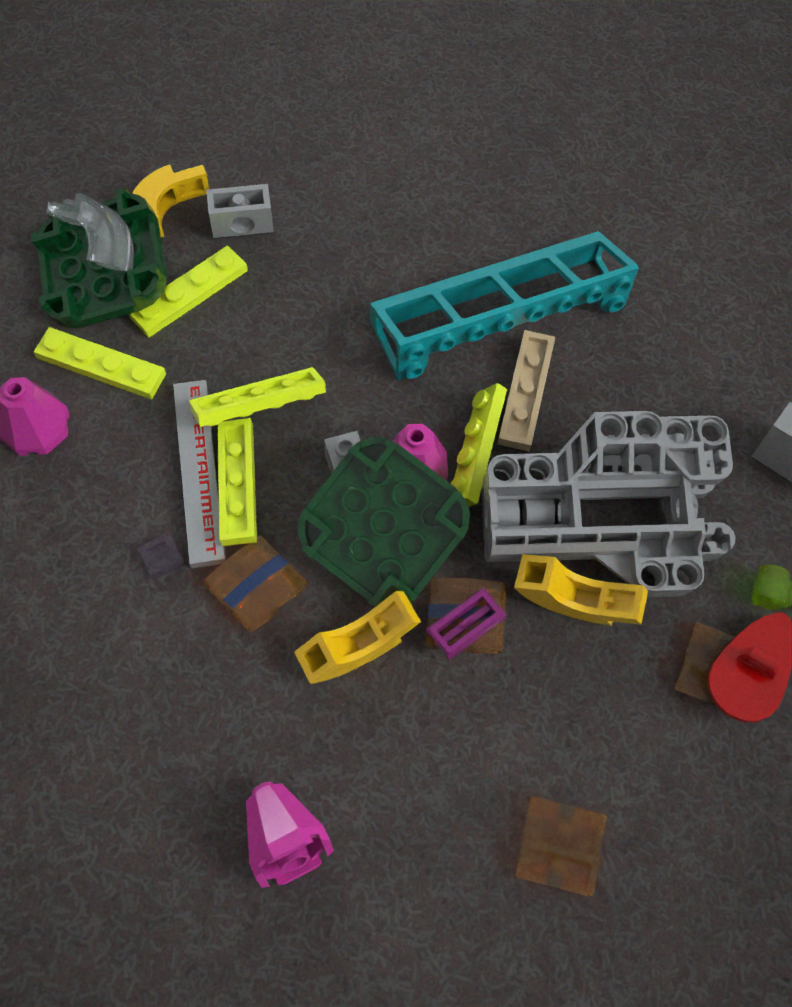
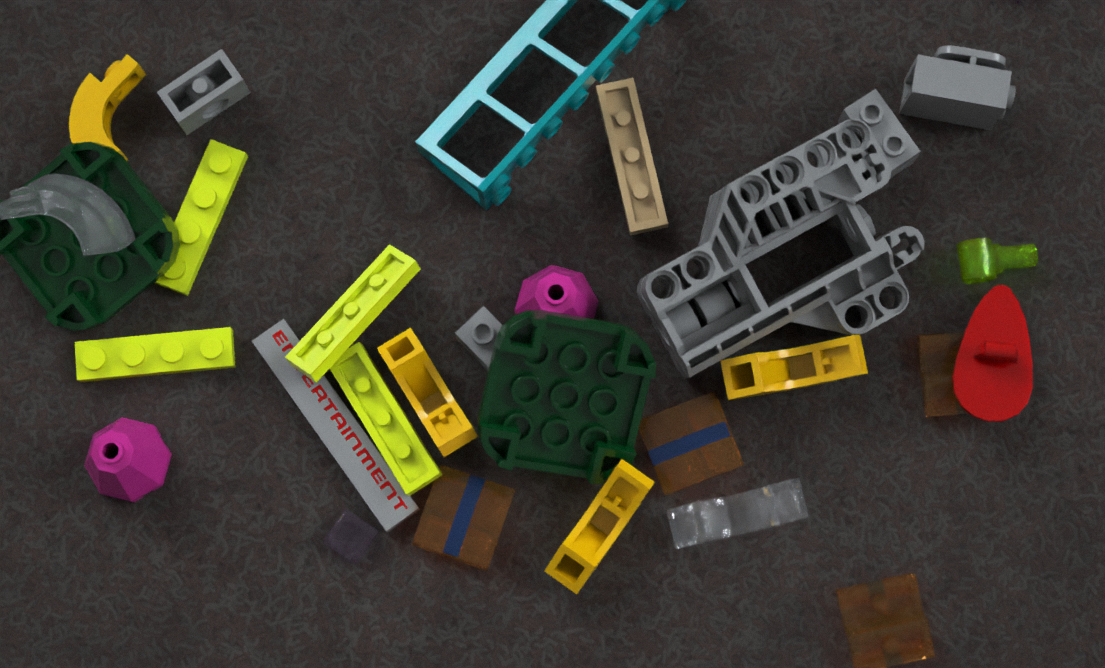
camera: 20 degrees left, 15 degrees up
magenta tile [426,587,506,661] -> none
neon yellow plate [450,383,507,507] -> none
none -> yellow arch [377,328,478,457]
none -> clear arch [666,478,809,549]
none -> light grey brick [838,89,921,178]

